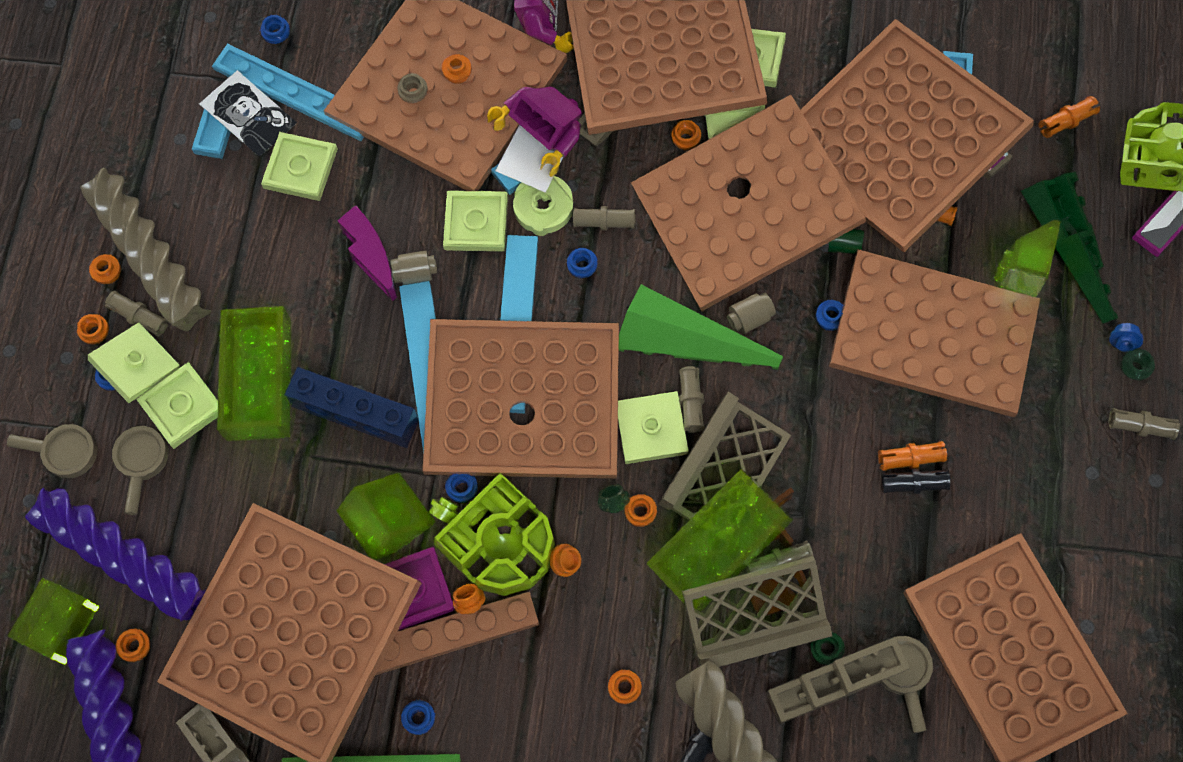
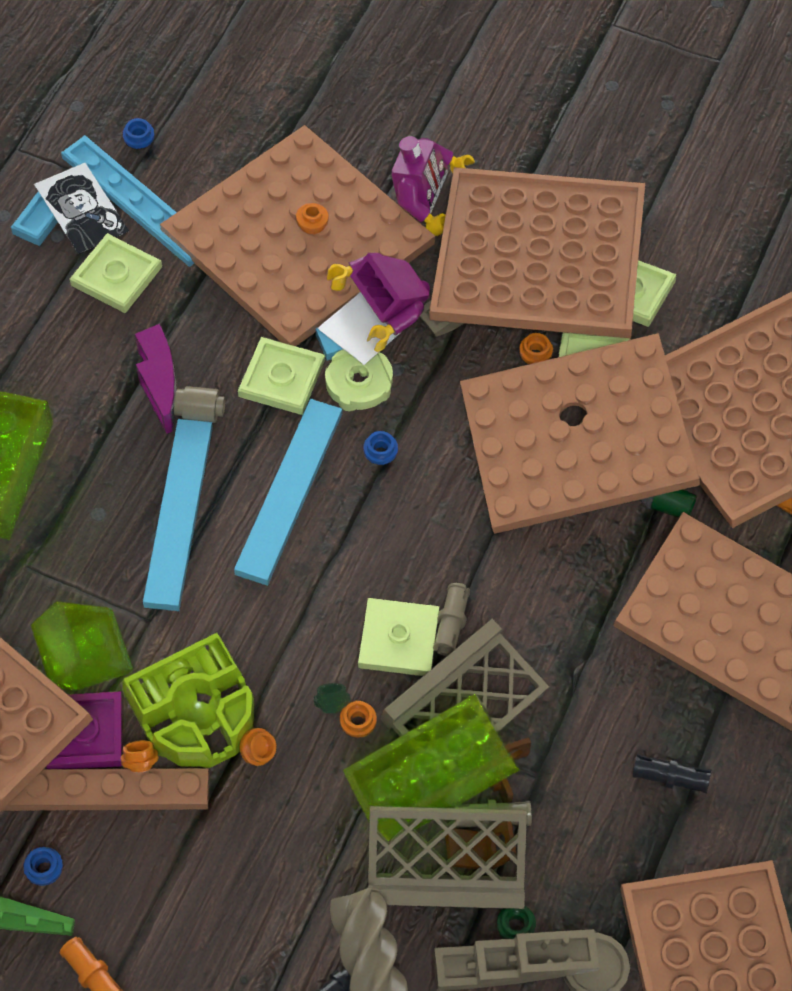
camera: 10 degrees right, 10 degrees down
dark blue brick [284,367,419,448] -> none
dark tan plate [397,73,428,103] -> none
nougat plate [423,319,619,479] -> none
lime plate [429,496,459,524] -> none
blue plate [445,474,478,503] -> none
dark tan pin [573,206,636,231] -> none
orange plate [608,670,642,704] -> none
bright green wedge [619,284,783,369] -> none
dark tan brick [727,293,776,334] -> none
blue plate [816,300,843,331] -> none
orange pin [878,441,947,471] -> none

